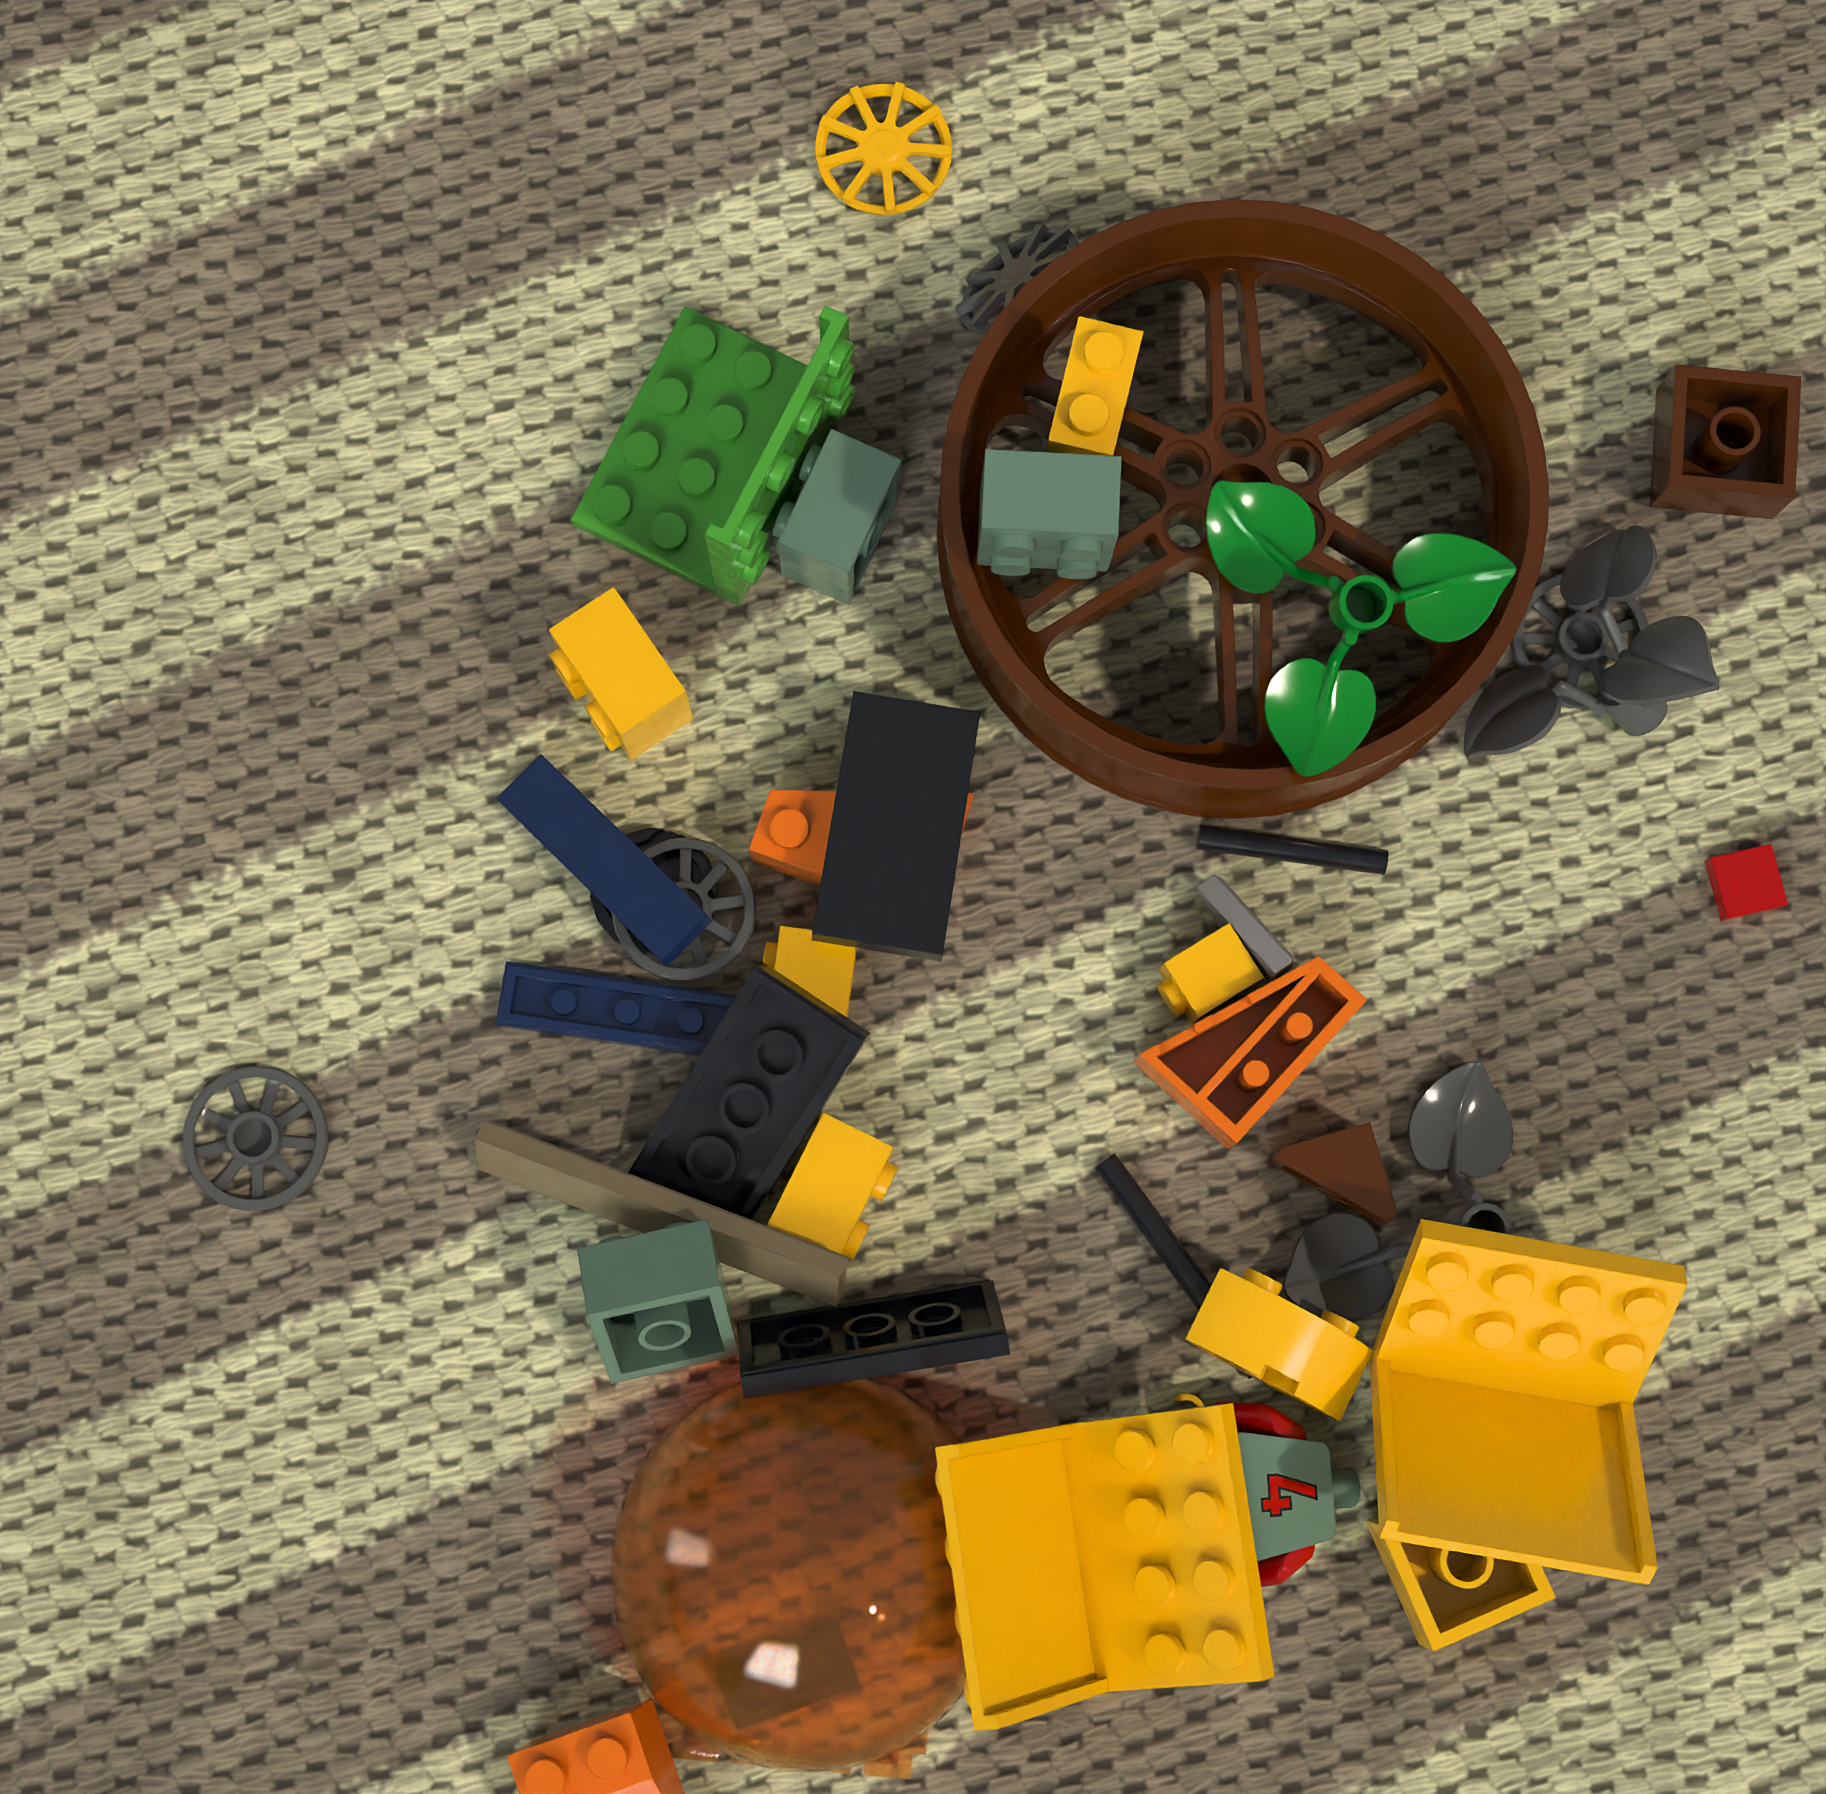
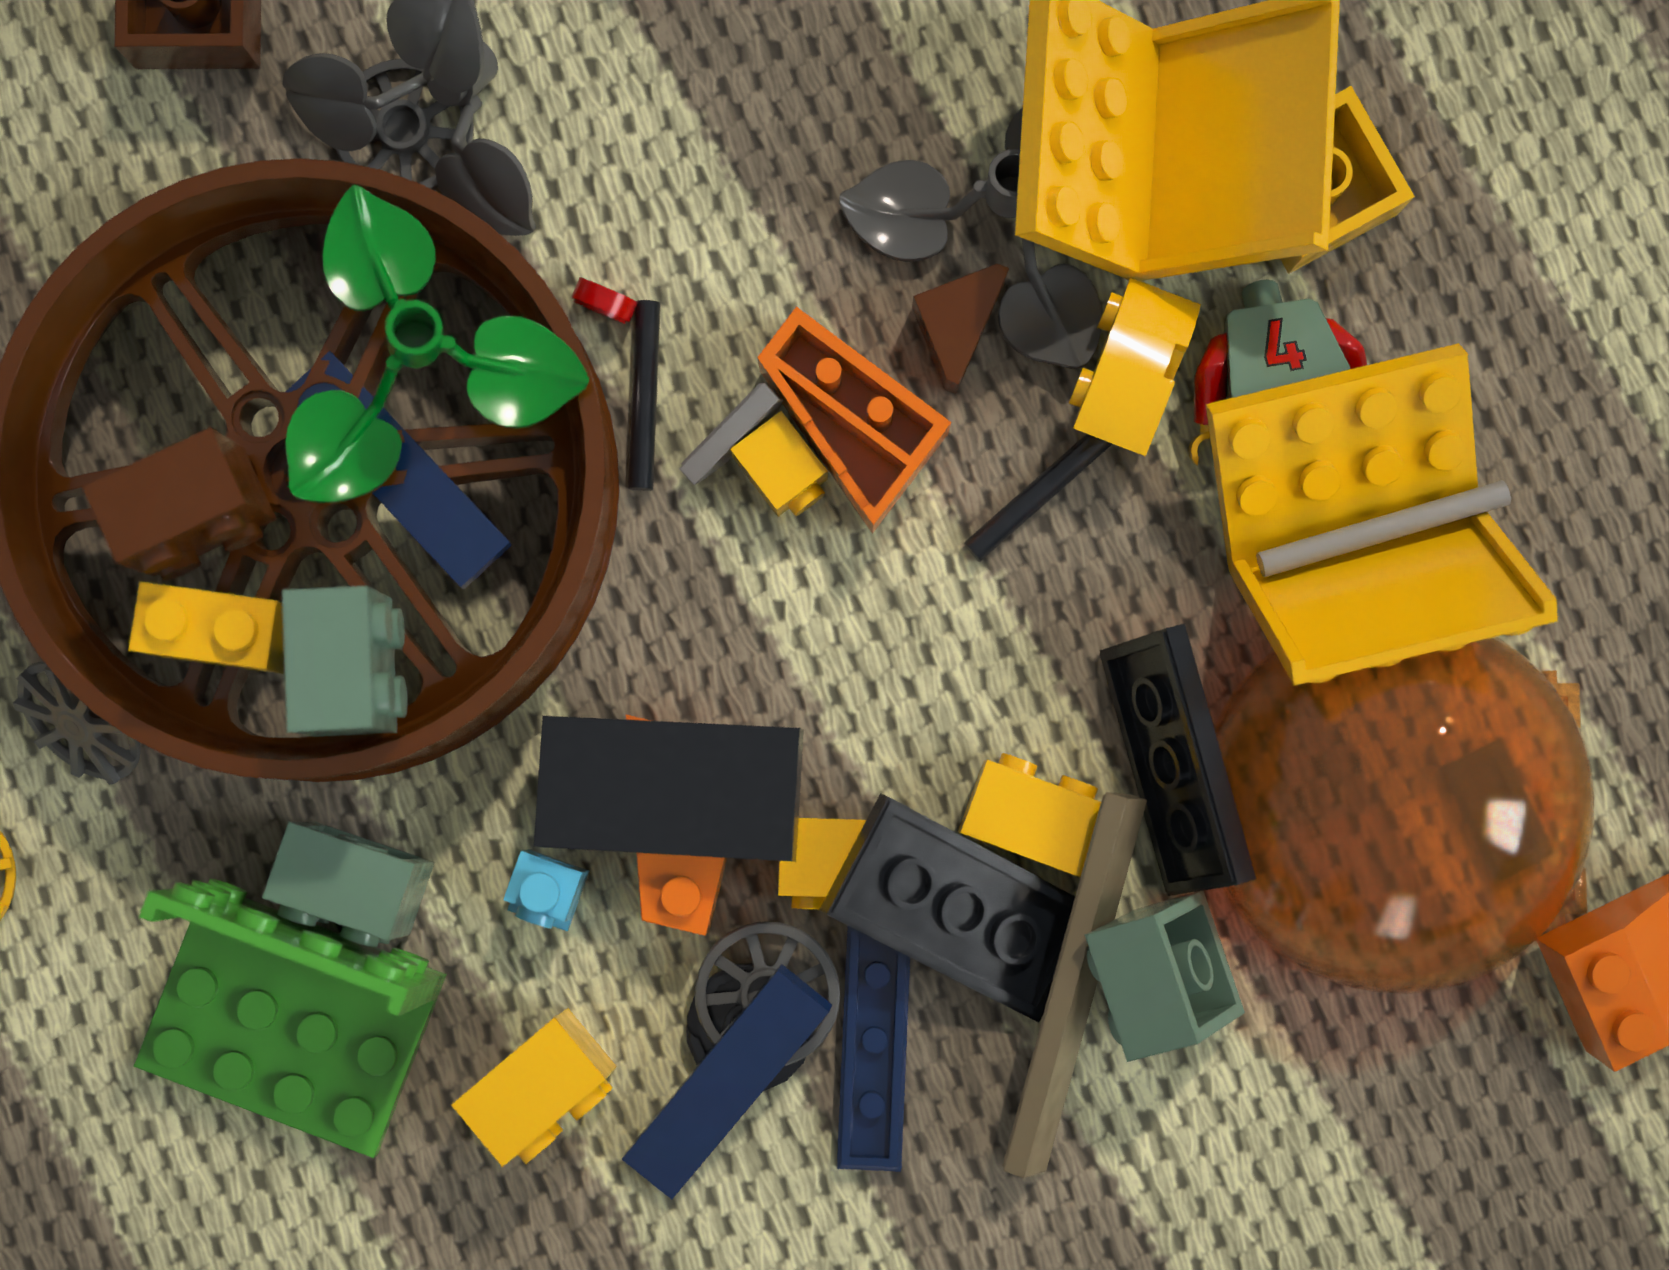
camera: 90 degrees left, 5 degrees up
none -> reddish brown brick [82,427,277,580]
none -> dark blue tile [285,351,512,589]
none -> medium azure brick [503,850,589,931]
none -> red tile [571,277,638,324]
none -> light grey bar [1256,480,1511,577]

